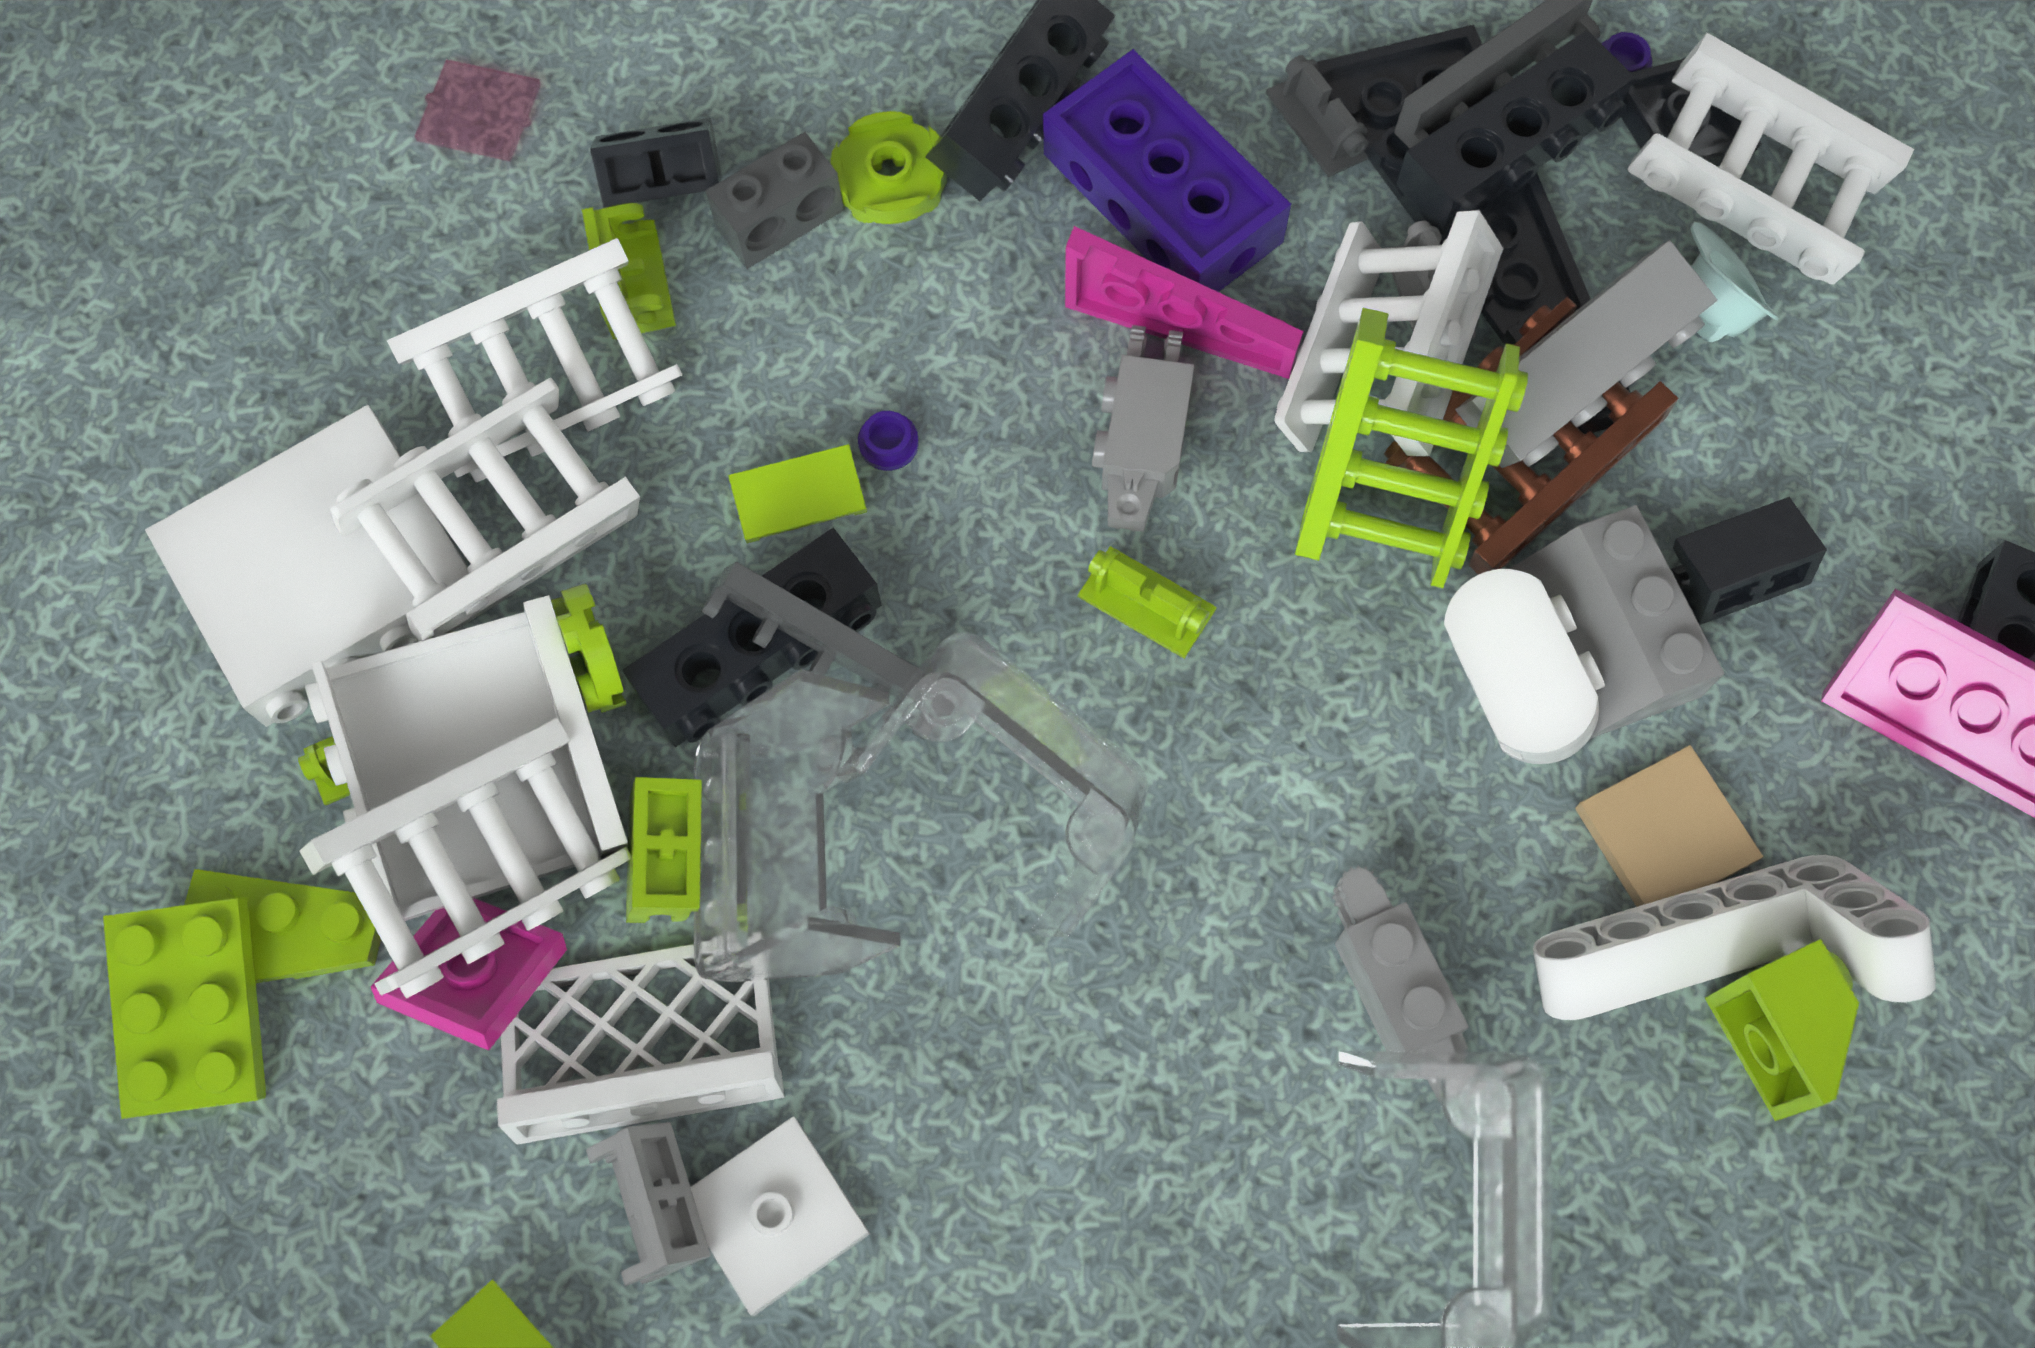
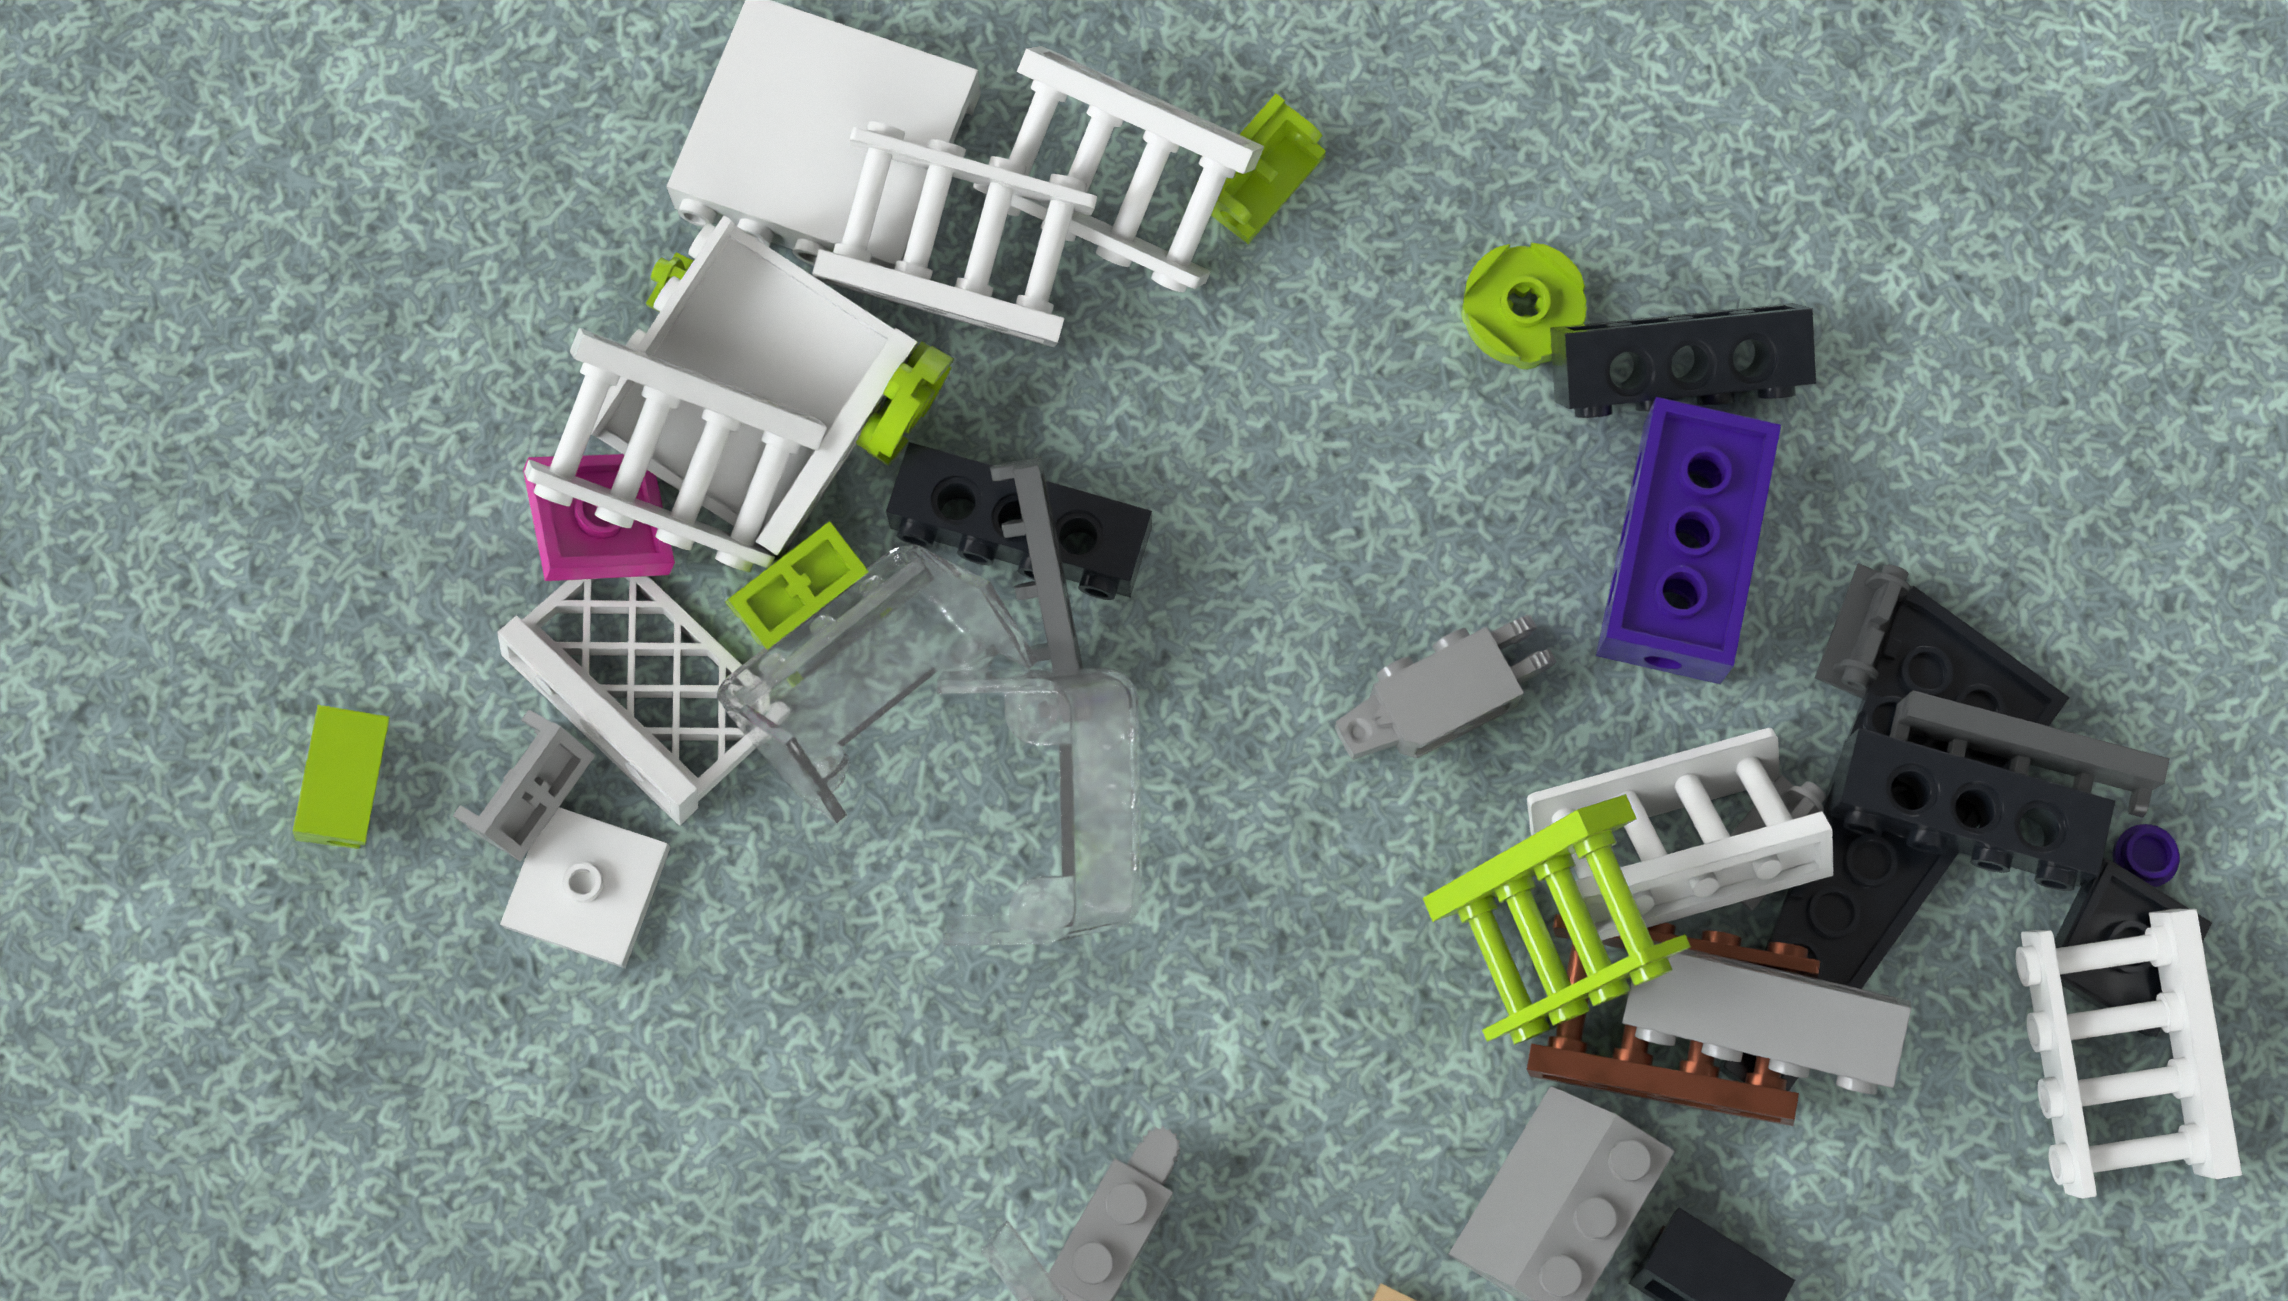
camera: 50 degrees right, 5 degrees up
lime plate [103,898,266,1119] -> none
lime wing [184,869,381,983] -> none
black brick [590,118,722,208] -> none
dark grey brick [705,132,844,269] -> none
lime hinge [728,444,867,543] -> none
dark purple plate [858,411,919,471] -> none
dark pink wing [1065,226,1303,379] -> none
lime hinge [1077,546,1217,659] -> none
white brick [1444,569,1605,764] -> none
light aqua piece [1690,222,1779,342] -> none

